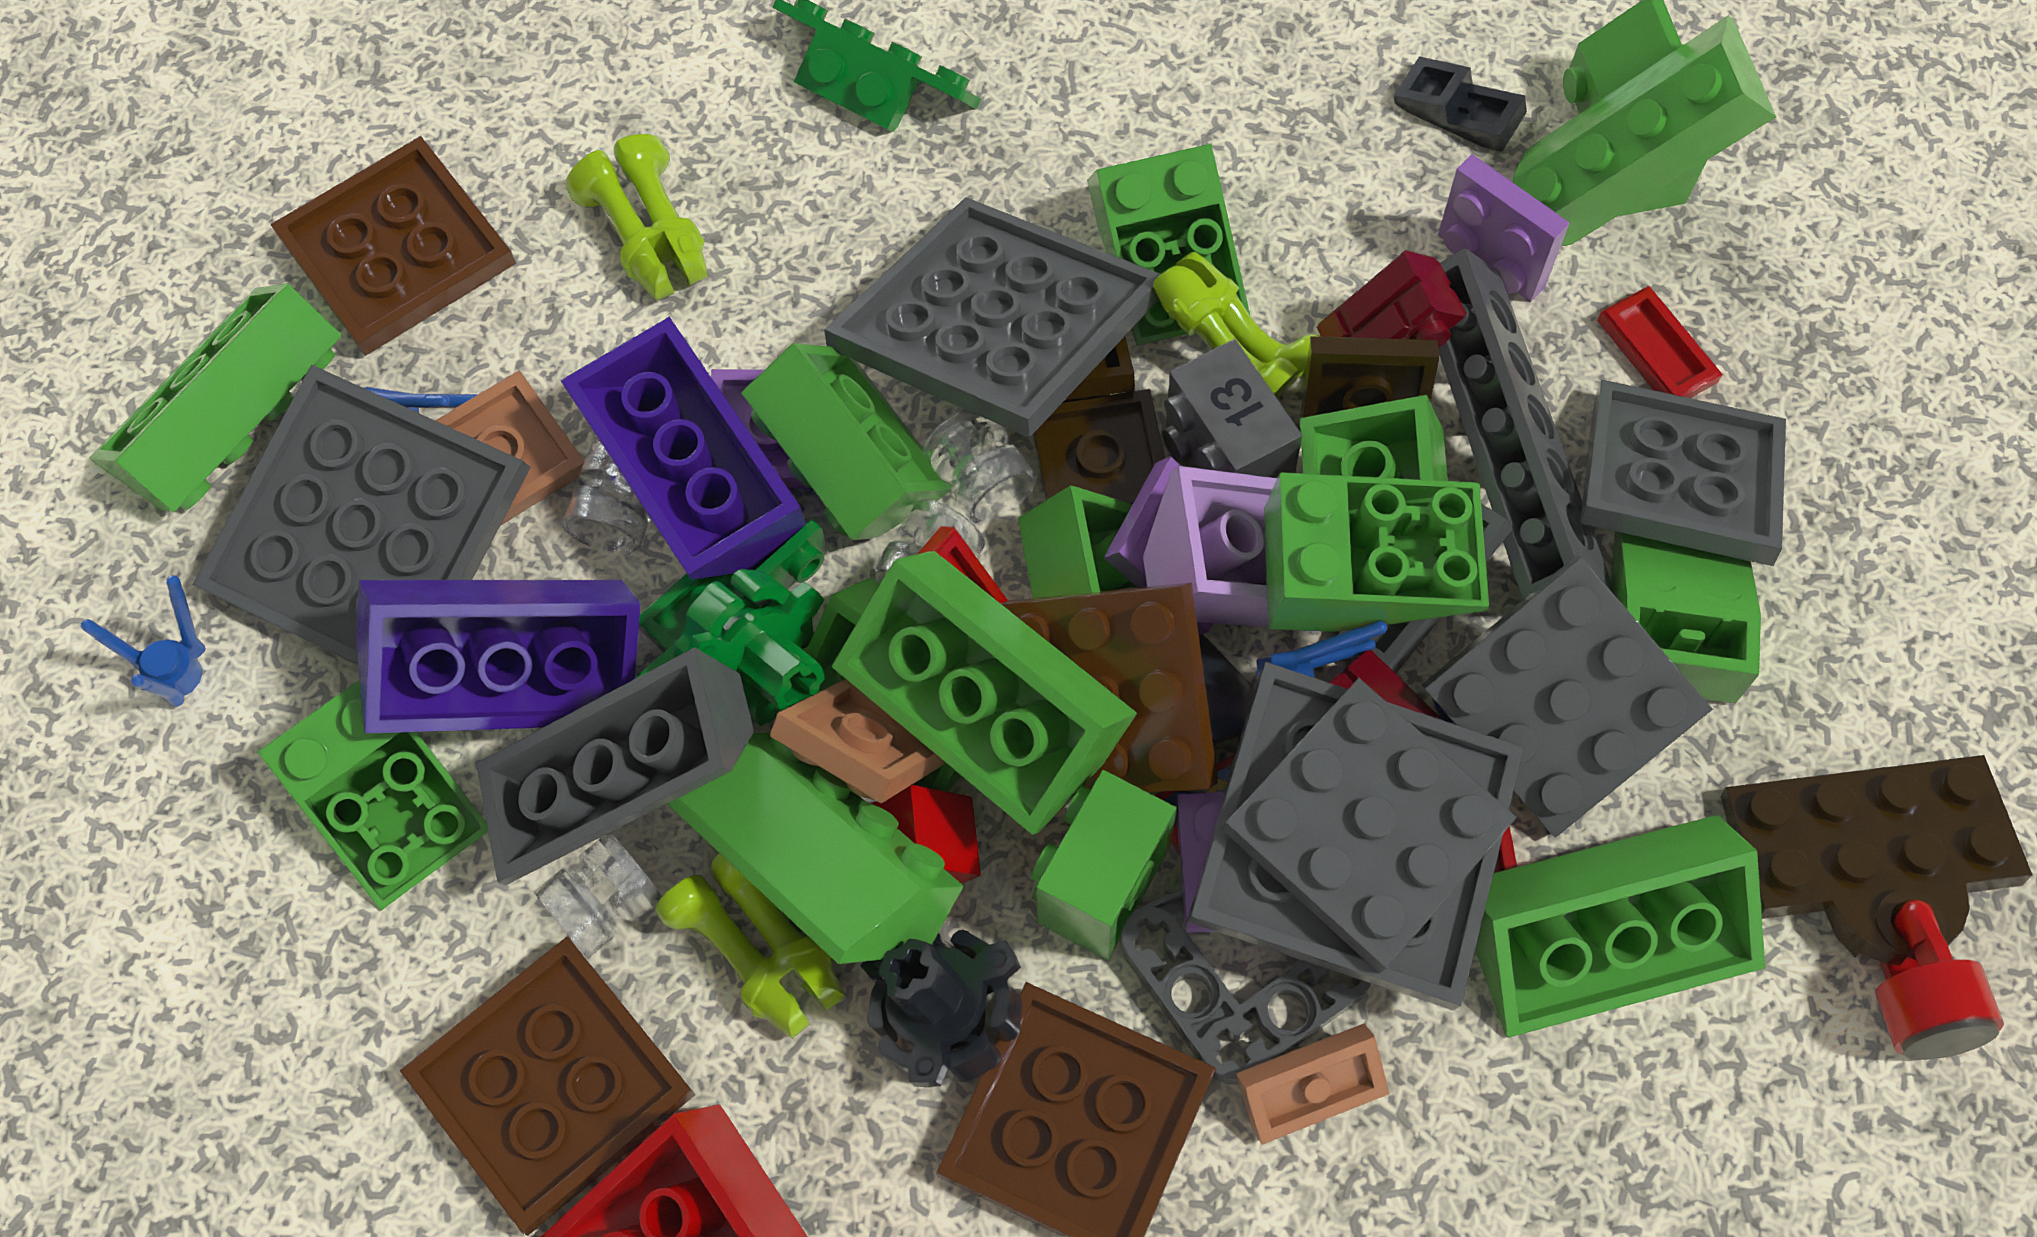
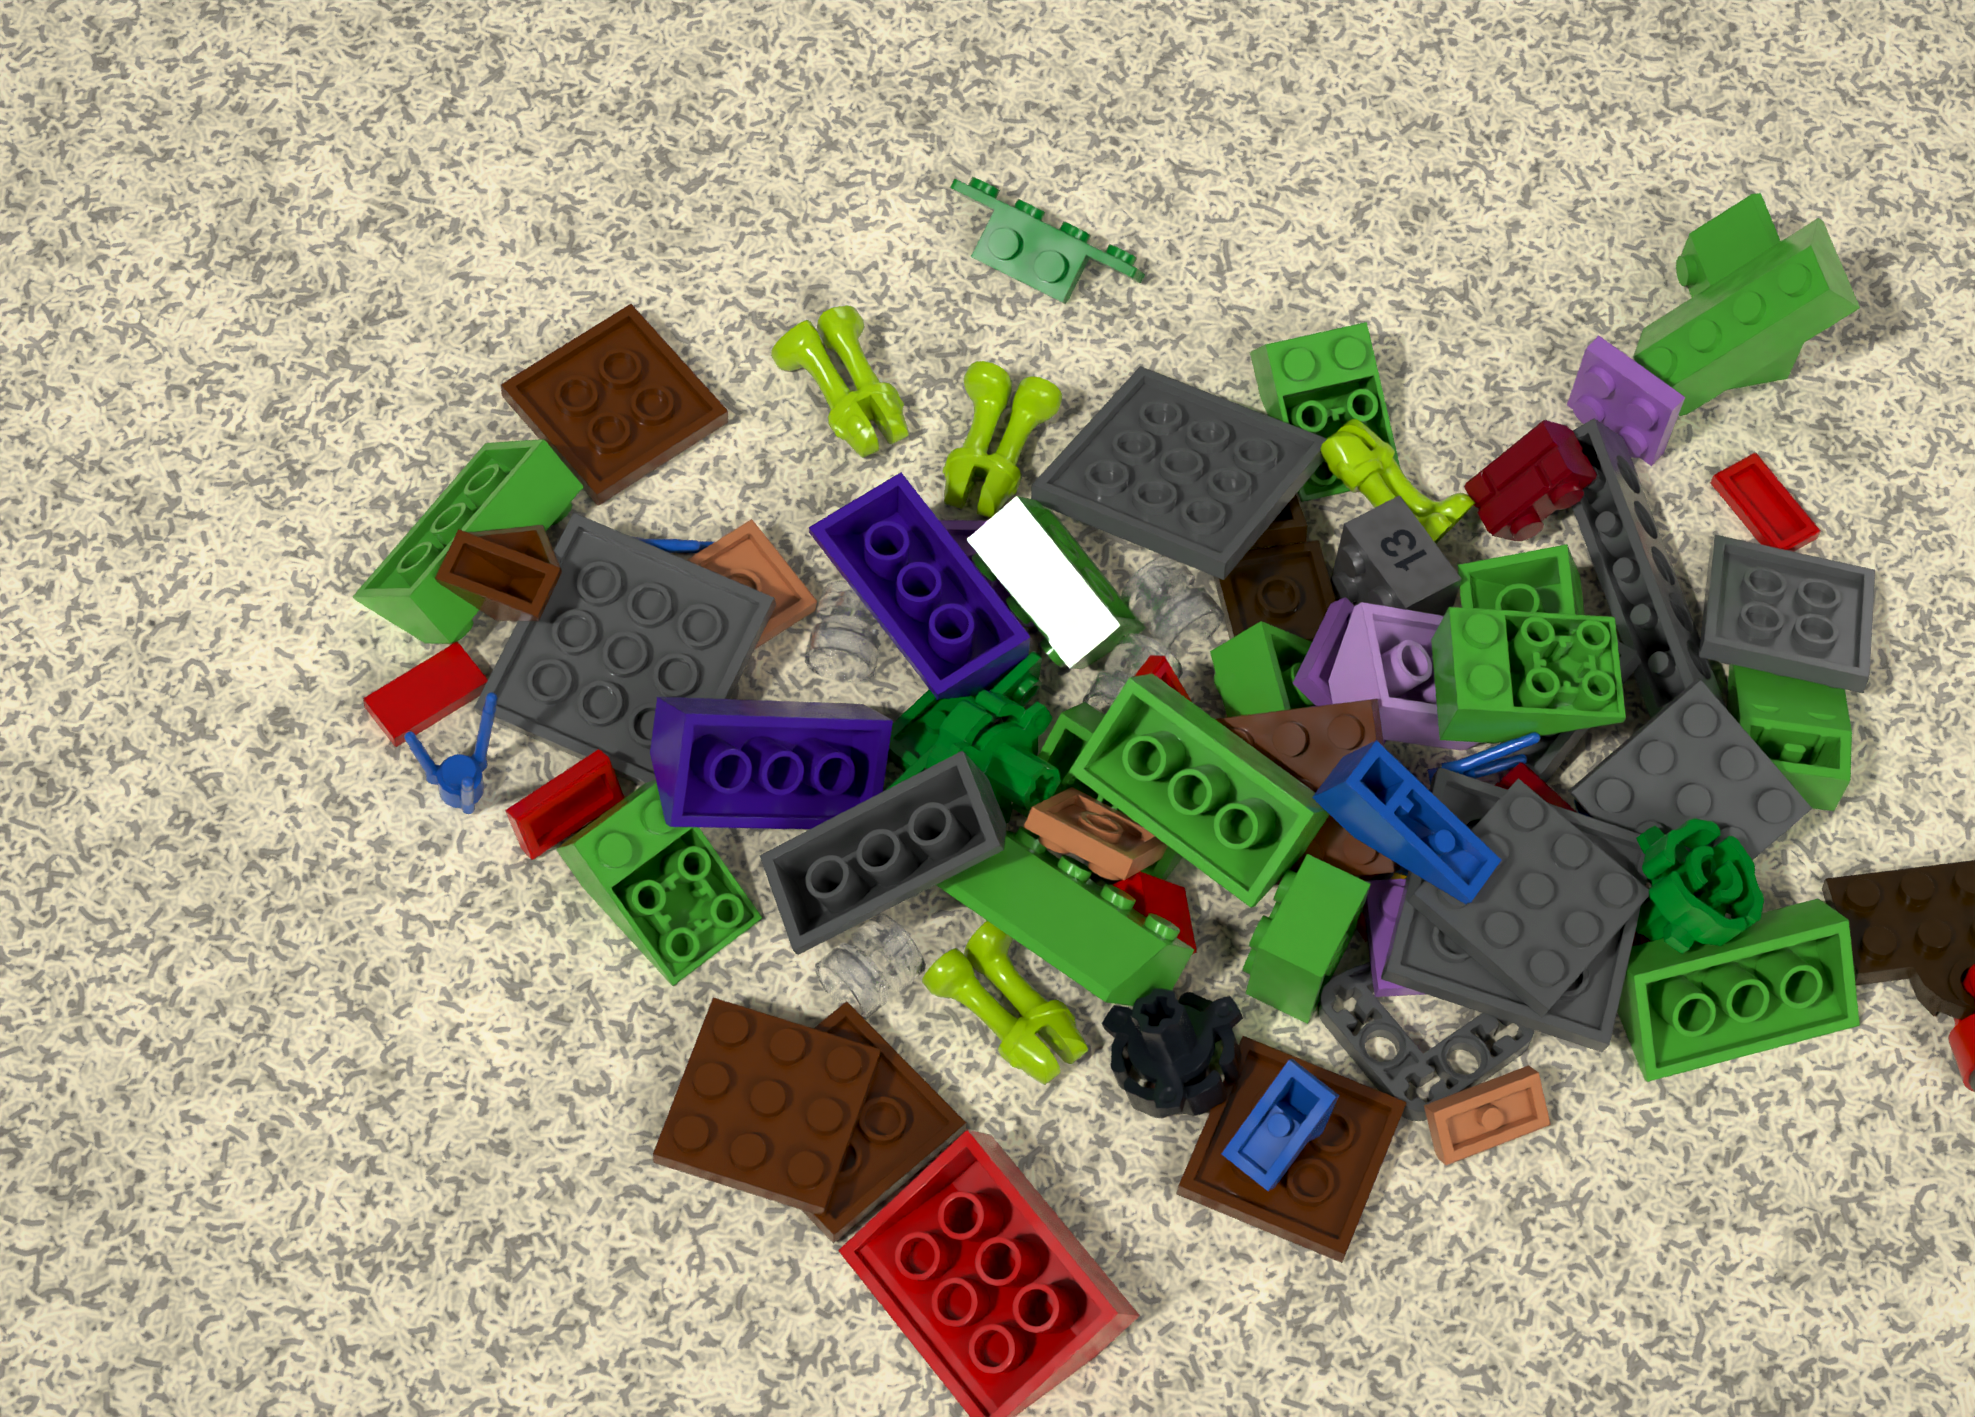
camera: 10 degrees left, 5 degrees down
dark brown plate [1299,336,1439,433] -> none
black slope [1393,56,1527,152] -> none
none -> red tile [363,641,488,747]
none -> reddish brown slope [435,524,562,621]
none -> red tile [505,749,625,860]
none -> reddish brown plate [653,997,881,1217]
none -> lime piece [942,361,1063,518]
none -> blue slope [1222,1059,1339,1191]
none -> blue slope [1312,740,1501,904]
none -> green piece [1635,818,1764,954]

